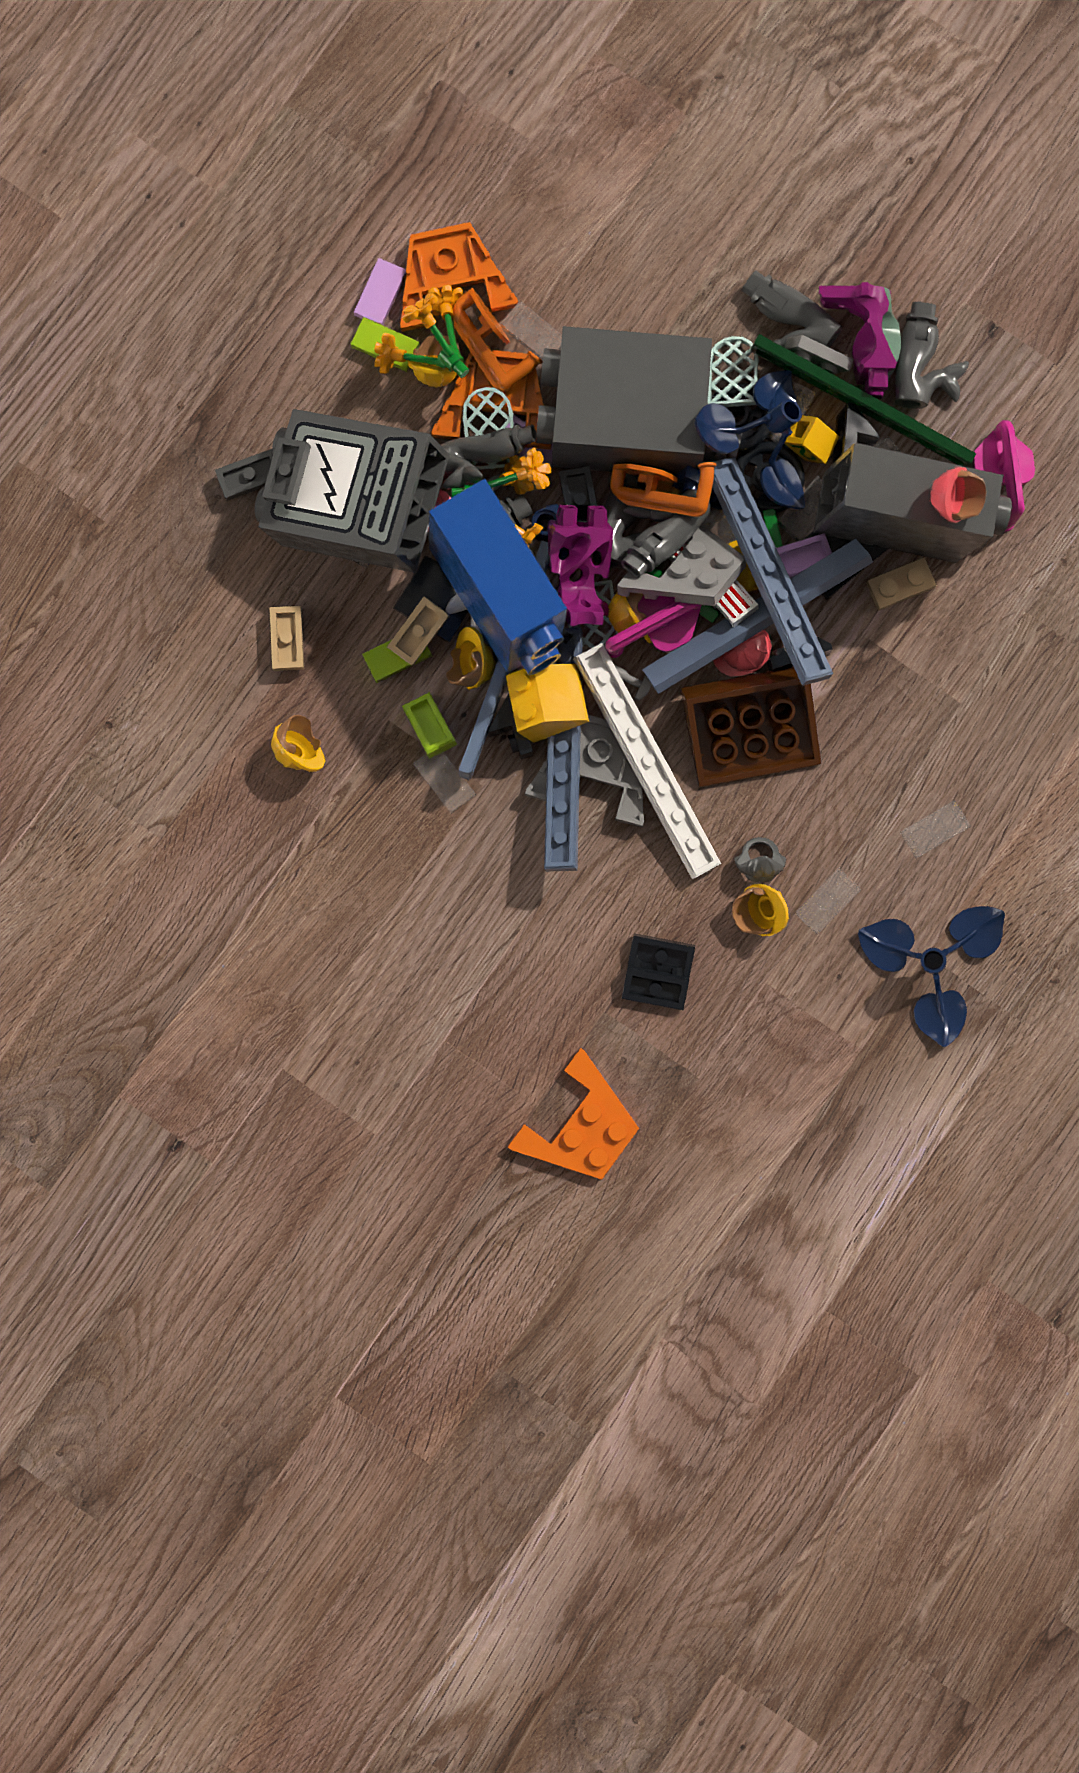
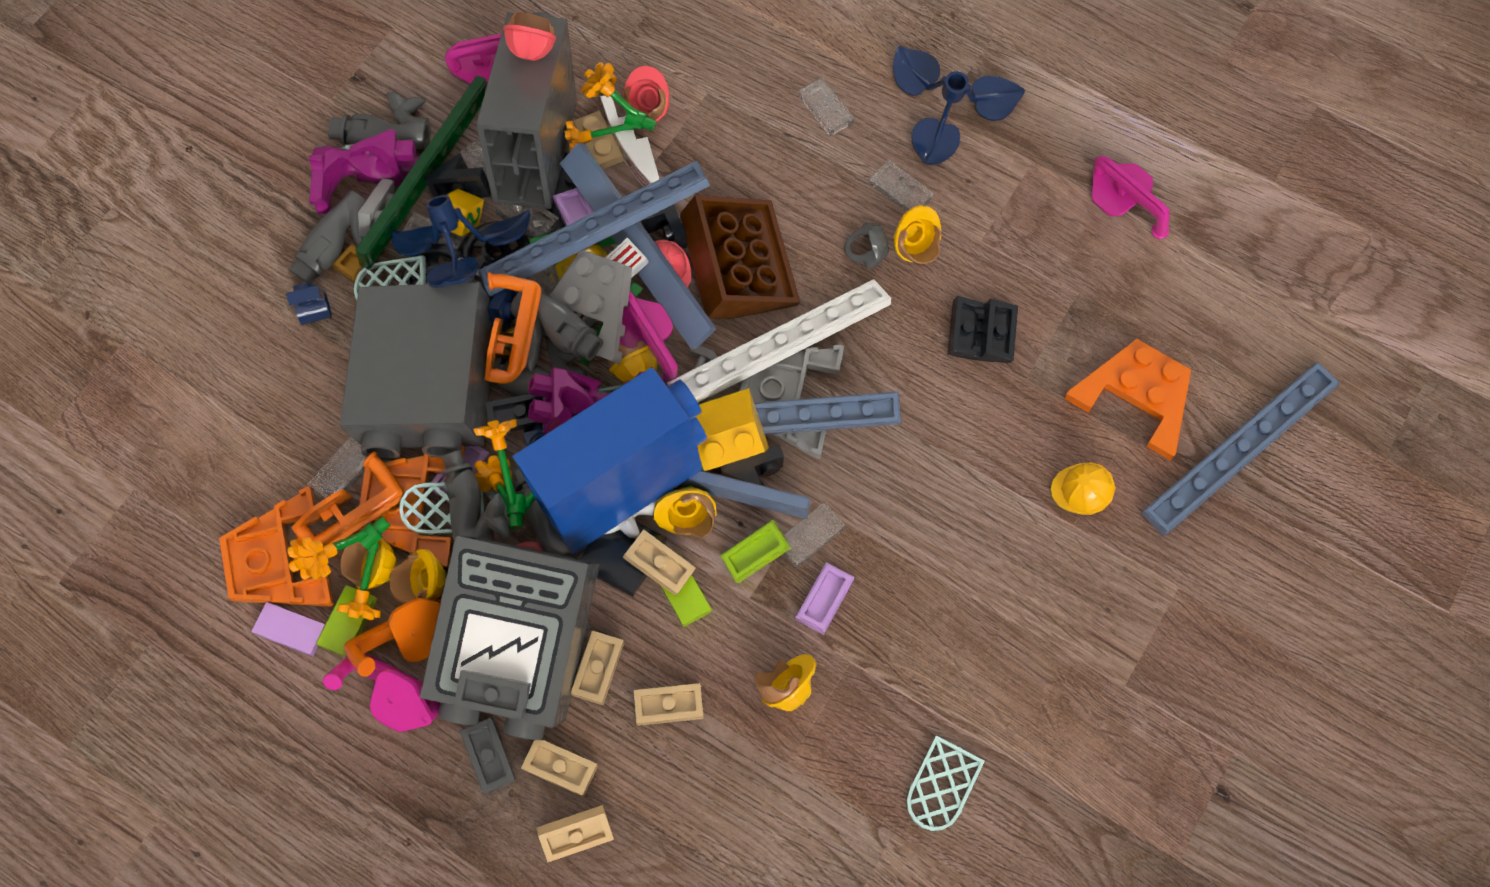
camera: 90 degrees left, 15 degrees down
none -> dark blue plate [286,282,332,325]
none -> dark pink piece [323,652,440,732]
none -> pearl gold tile [332,244,364,284]
none -> orange piece [343,598,442,677]
none -> piece [389,549,446,604]
none -> tan plate [521,740,598,797]
none -> tan plate [537,805,614,862]
none -> plant [564,62,657,151]
none -> tan plate [571,631,624,705]
none -> white slope [600,95,659,187]
none -> coral piece [623,66,669,122]
none -> lavender tile [795,562,855,635]
none -> light aqua window [906,736,985,831]
none -> yellow piece [1051,462,1116,515]
none -> dark pink piece [1092,155,1170,239]
none -> sand blue tile [1141,361,1340,537]

